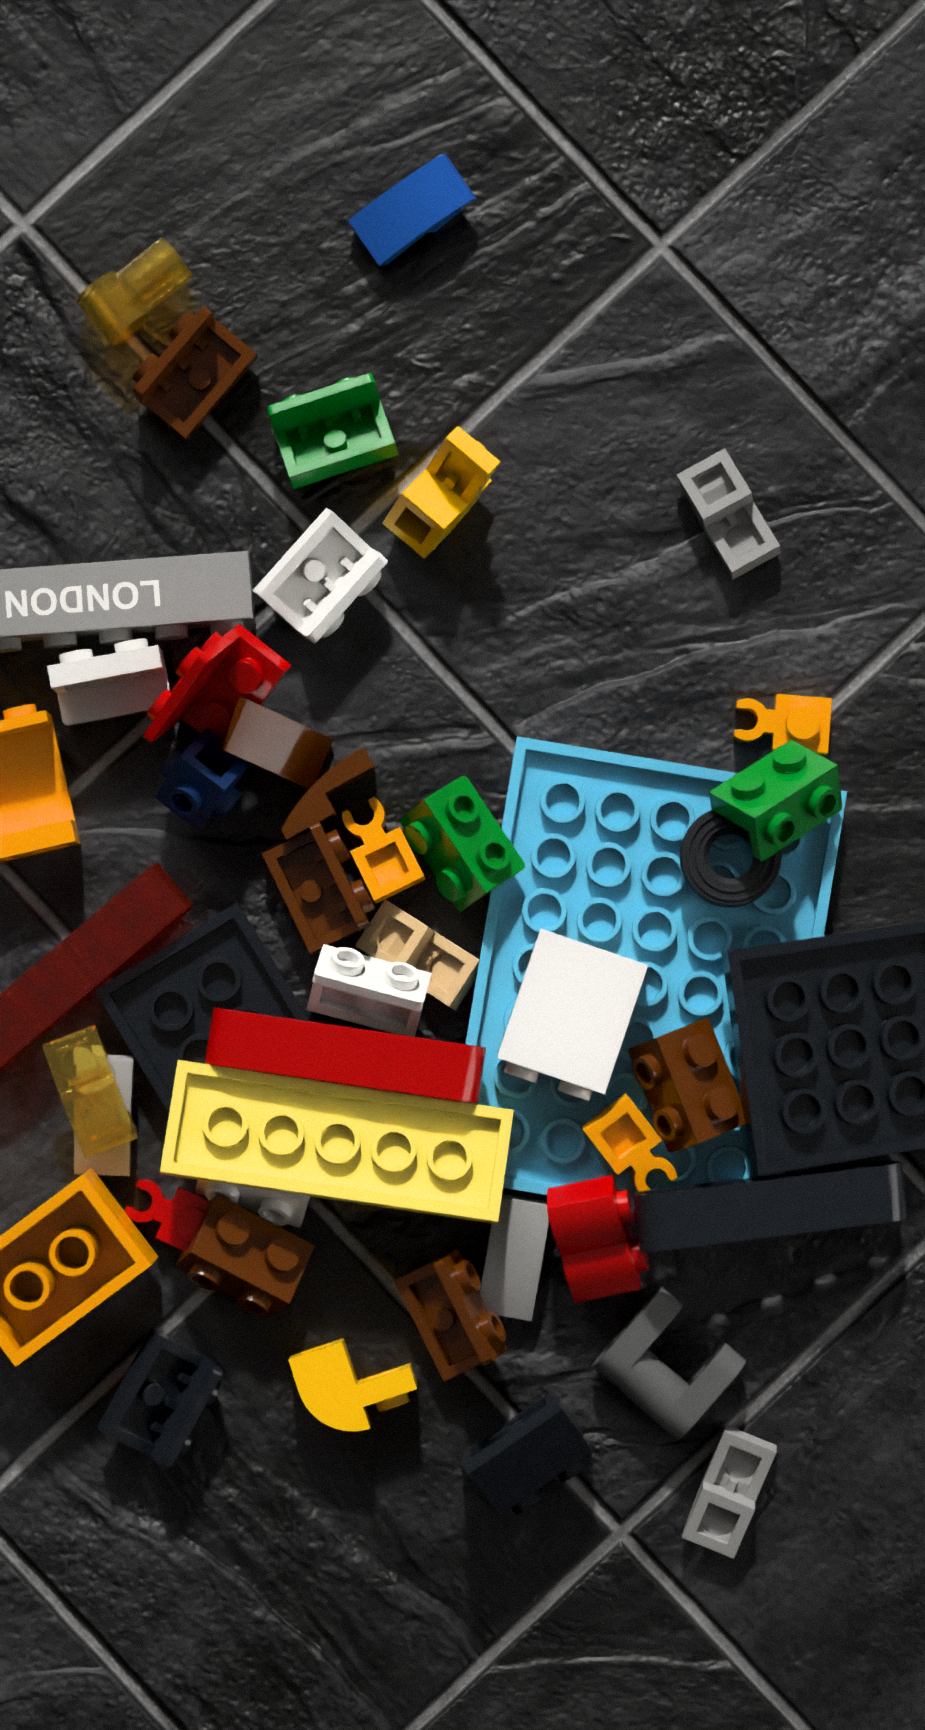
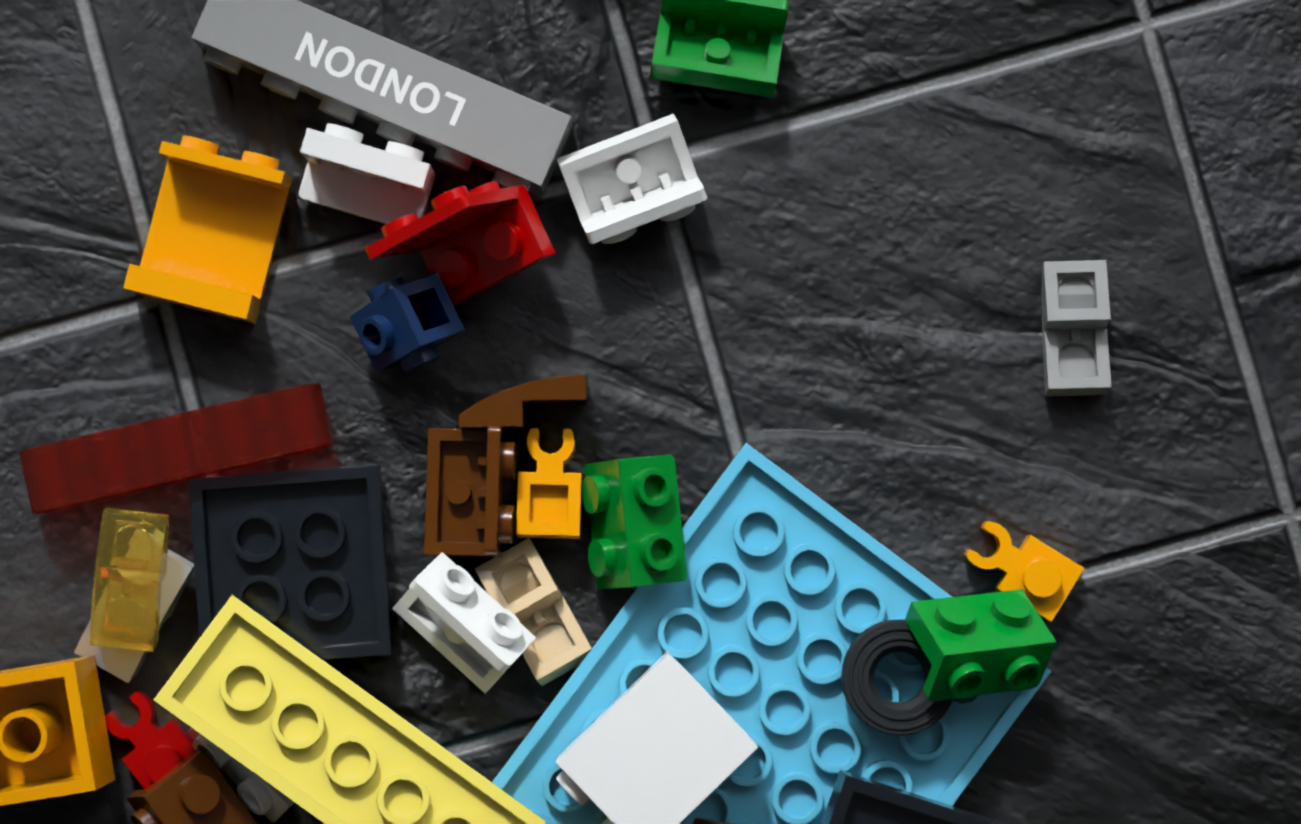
camera: 30 degrees right, 0 degrees up
red beam [205,1007,486,1103] -> none
reddish brown slope [218,698,333,790] -> none
yellow brick [382,426,501,559] -> none

